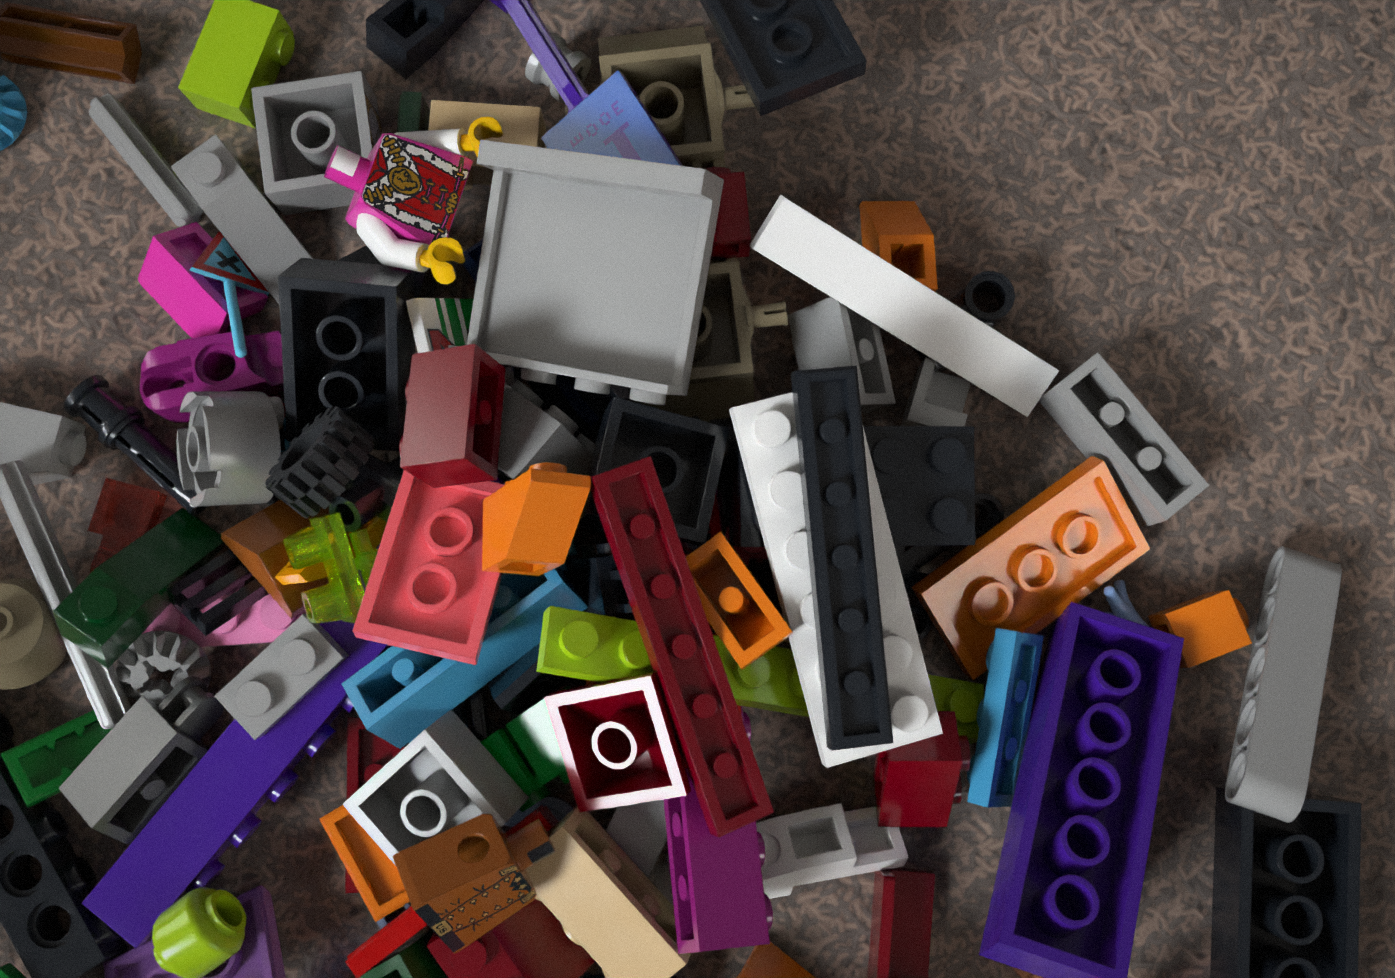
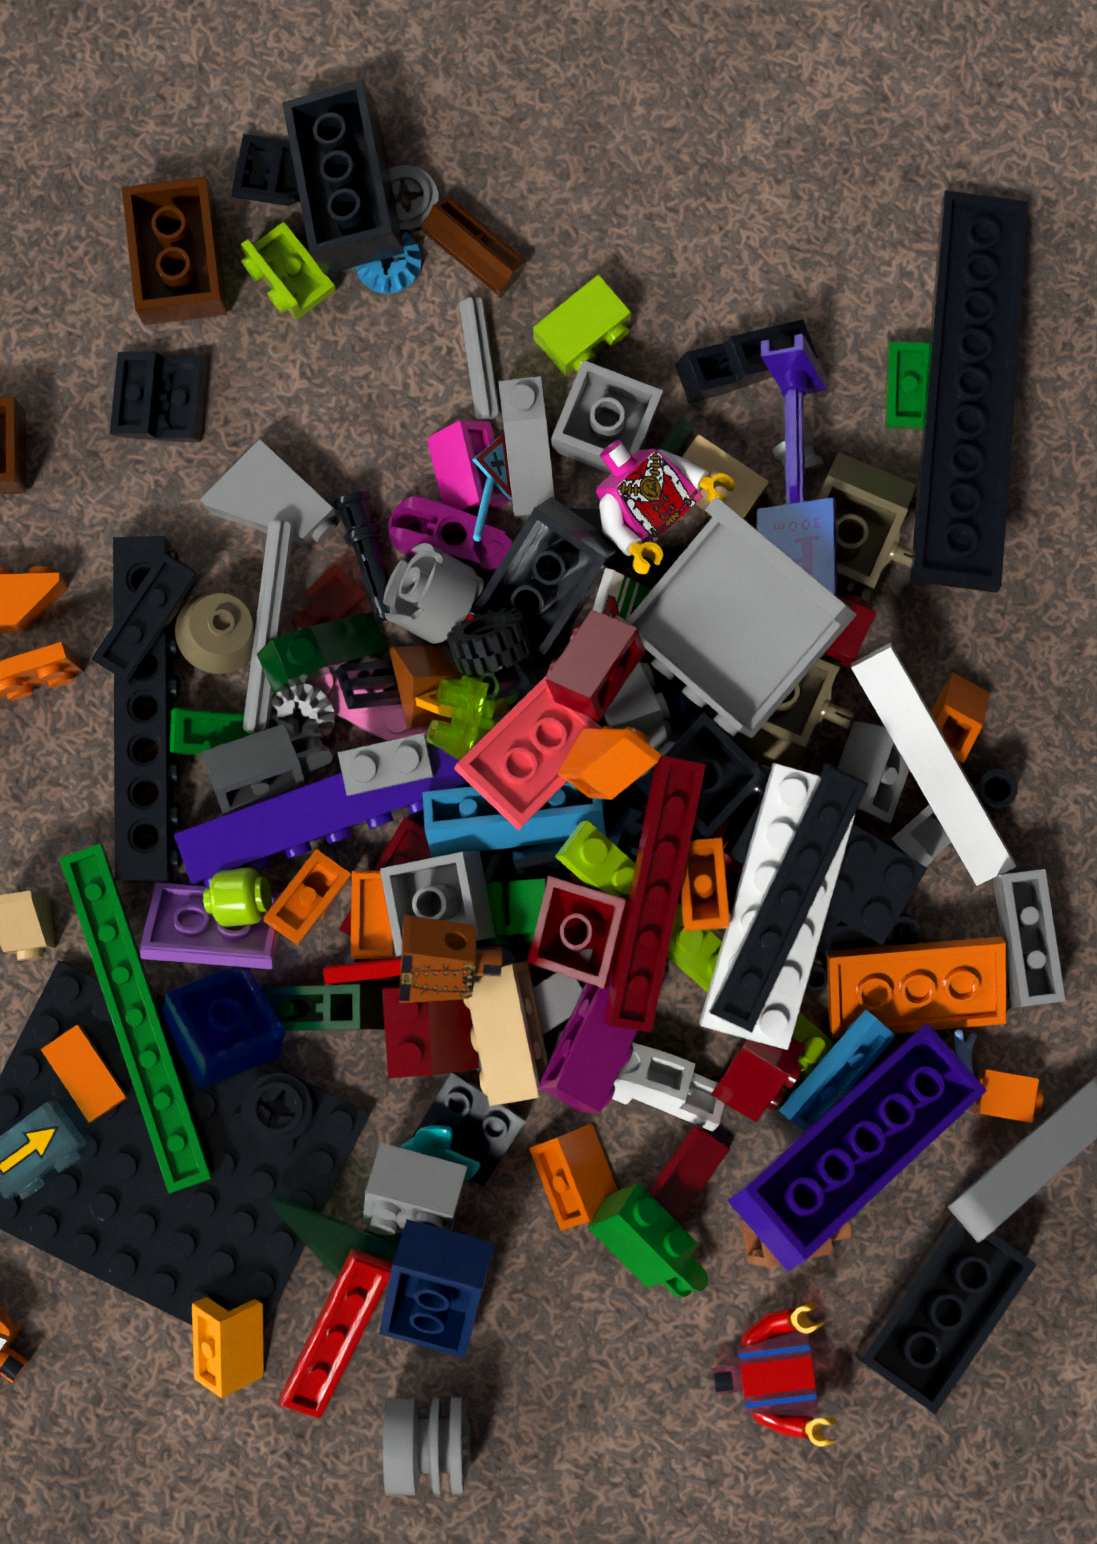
camera: 35 degrees right, 0 degrees up
none -> orange slope [263,849,351,946]

